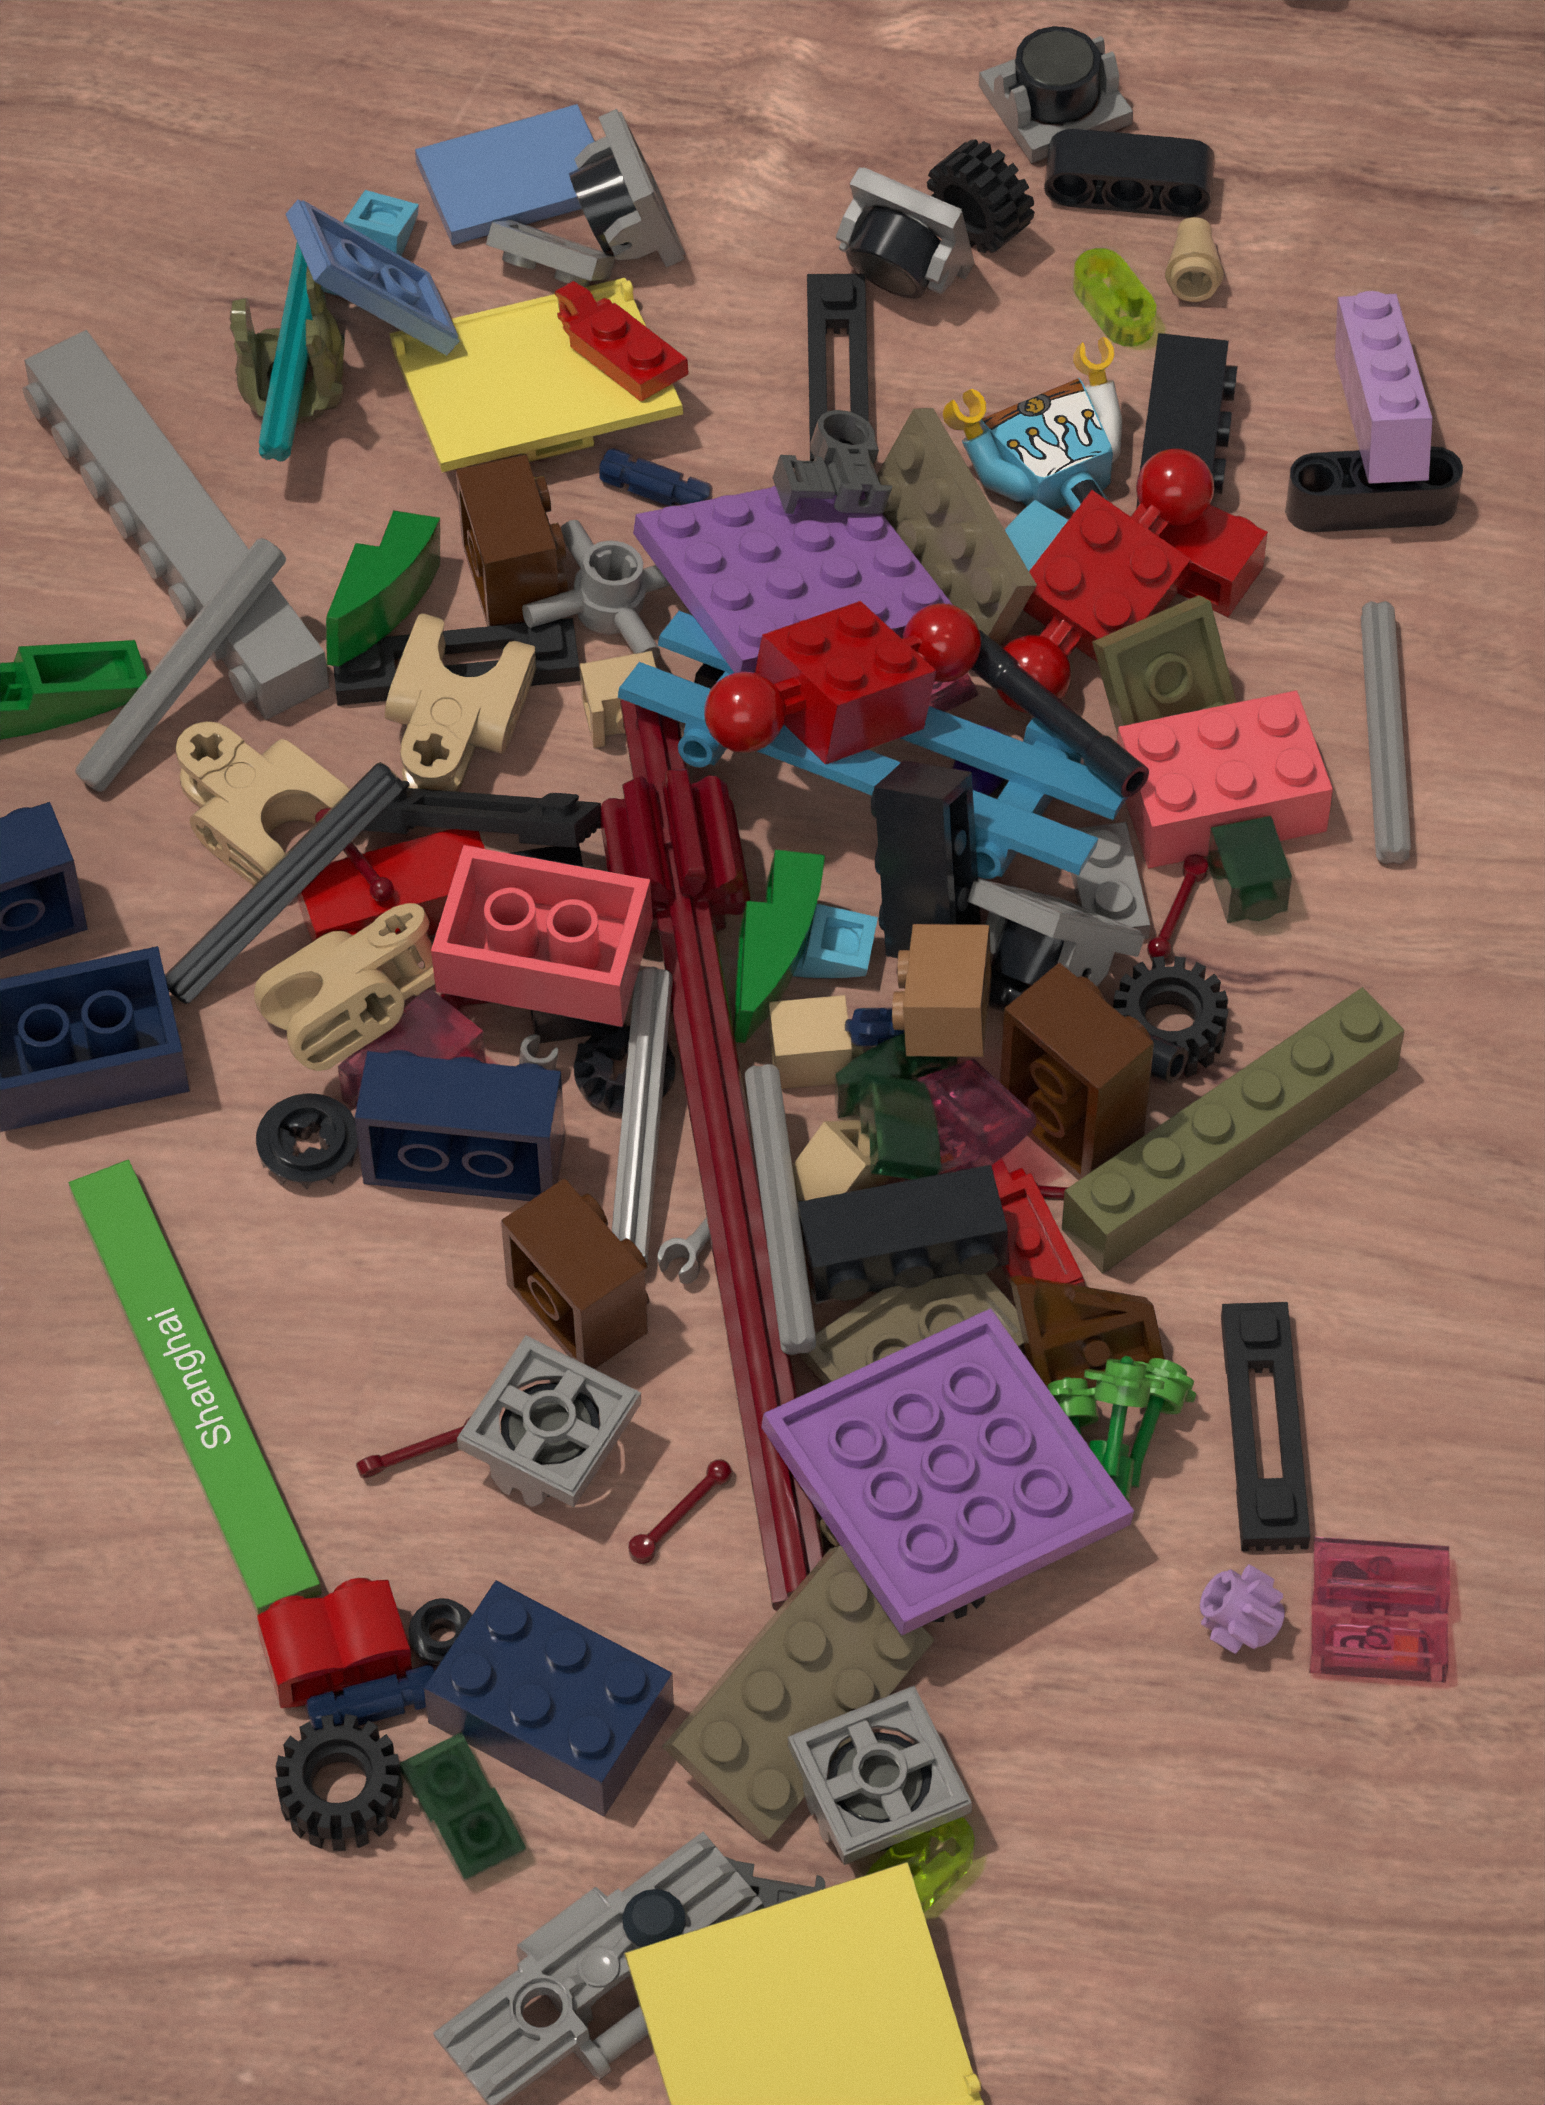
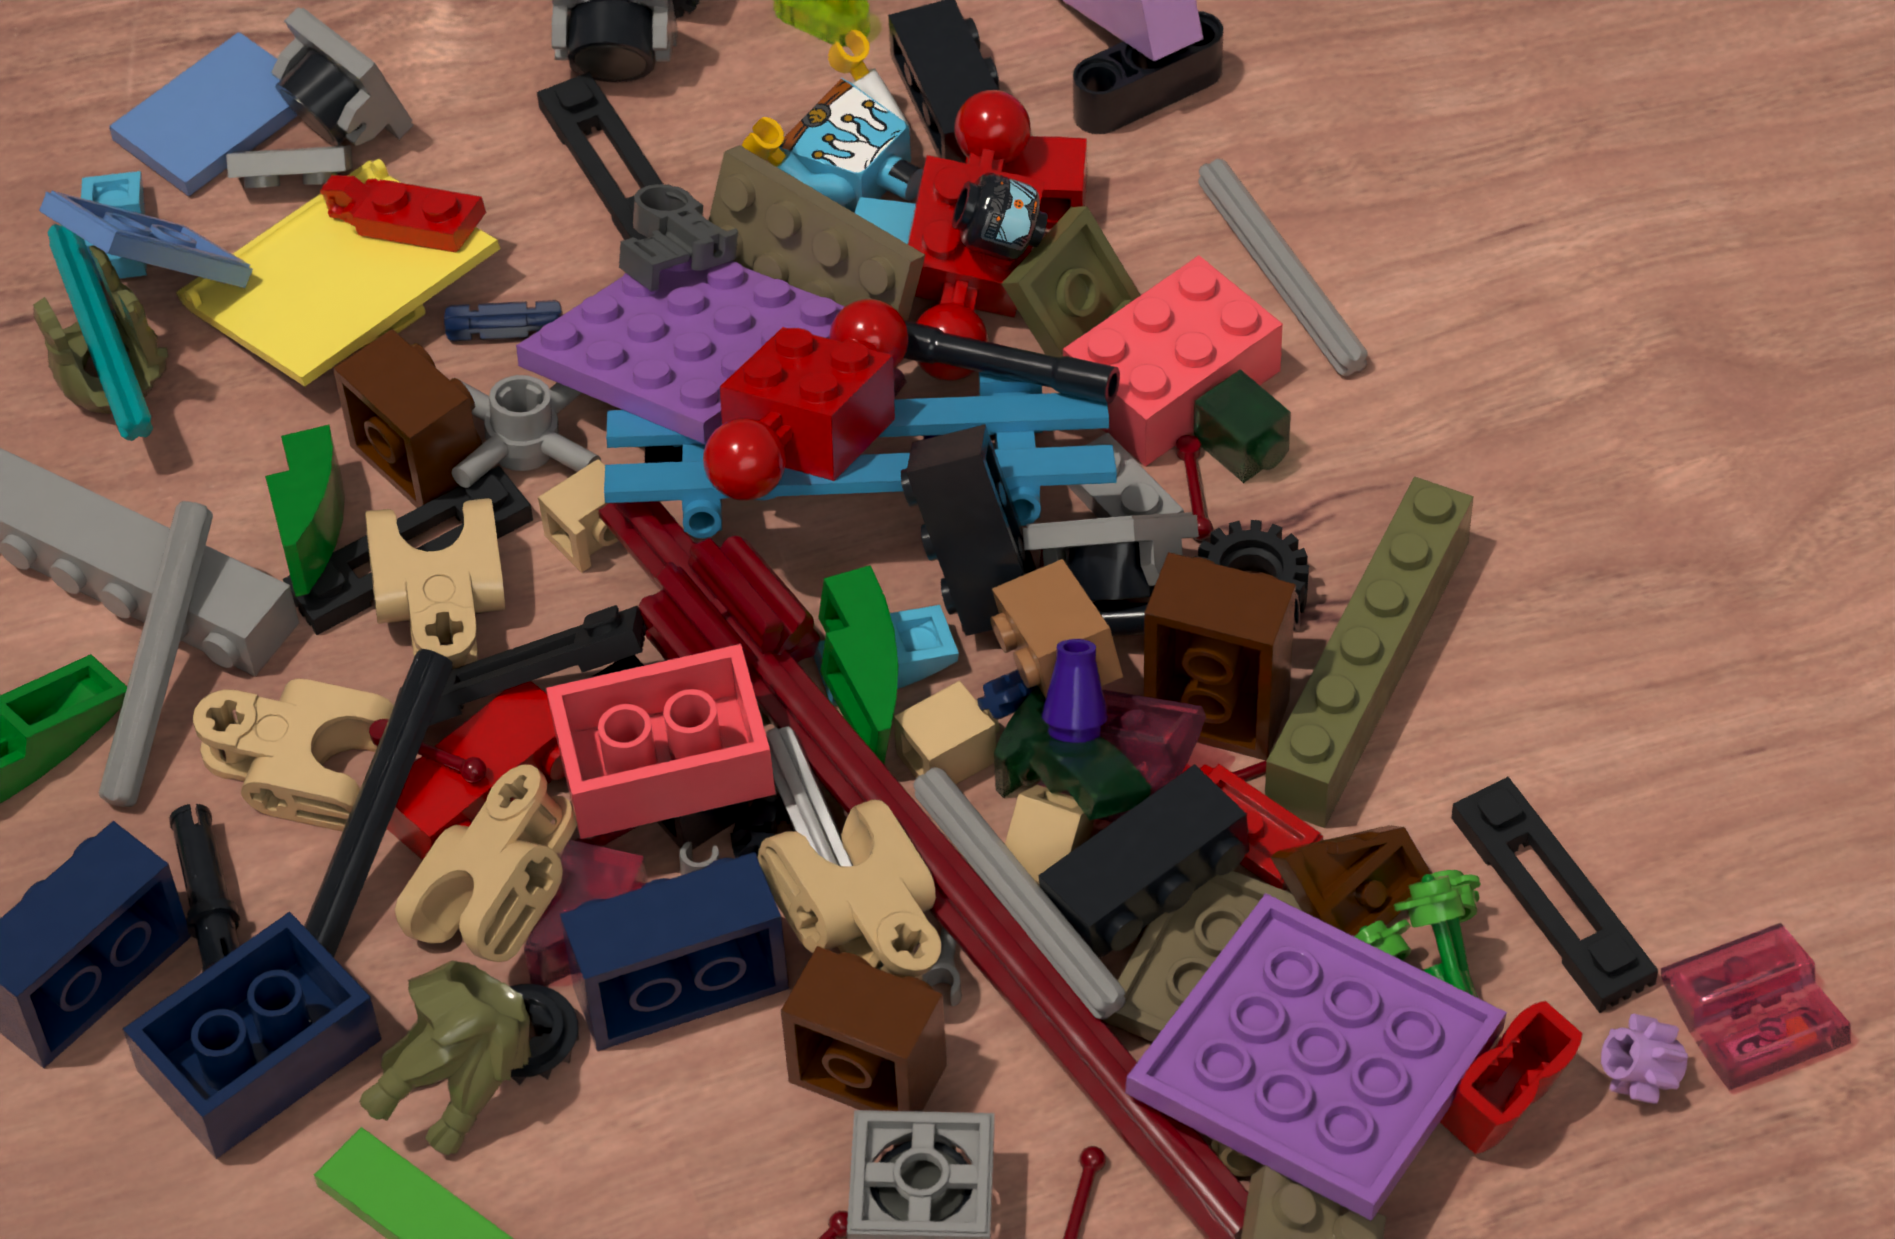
camera: 25 degrees left, 5 degrees down
none -> black pin [169,804,240,972]
none -> olive piece [359,960,532,1156]
none -> tan piece [758,800,941,980]
none -> head [952,172,1048,261]
none -> dark purple cone [1042,639,1108,743]
none -> red brick [1440,1001,1583,1154]

